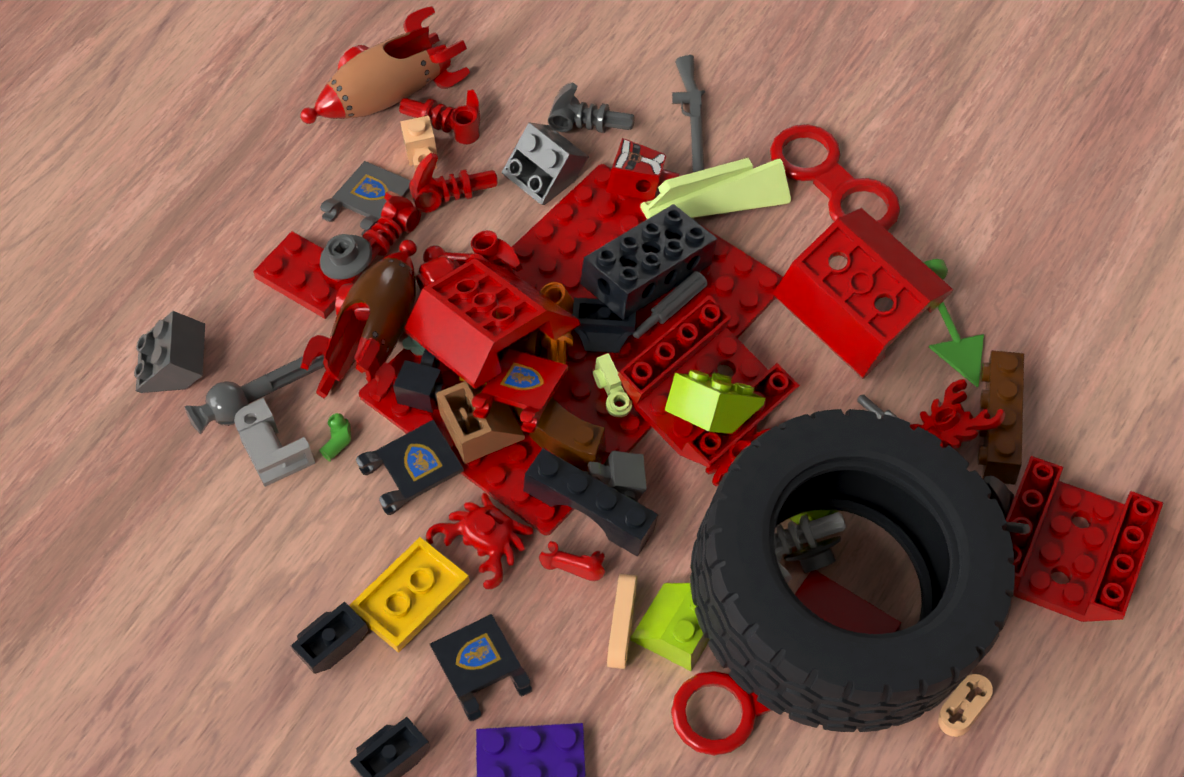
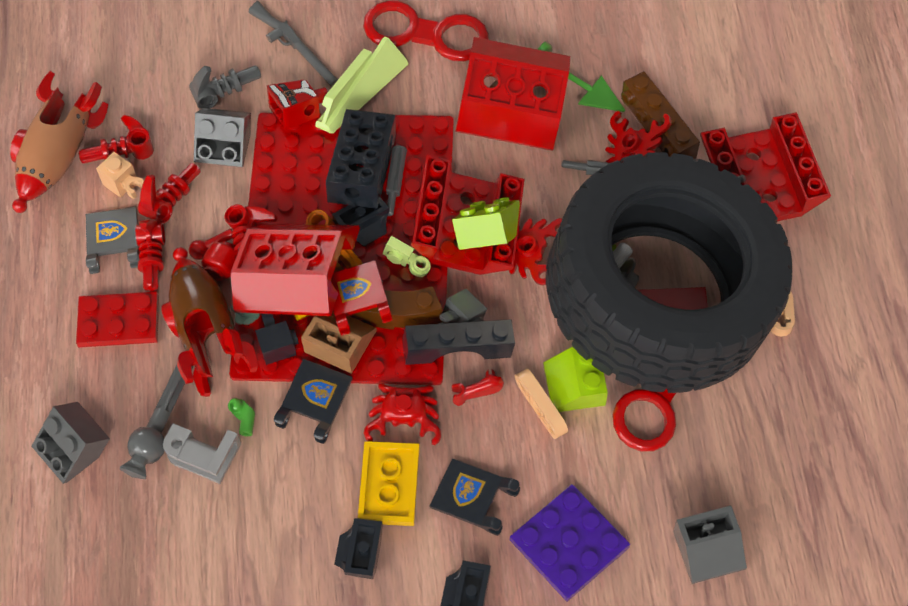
camera: 40 degrees left, 5 degrees up
dark grey piece [320,234,372,280] -> none

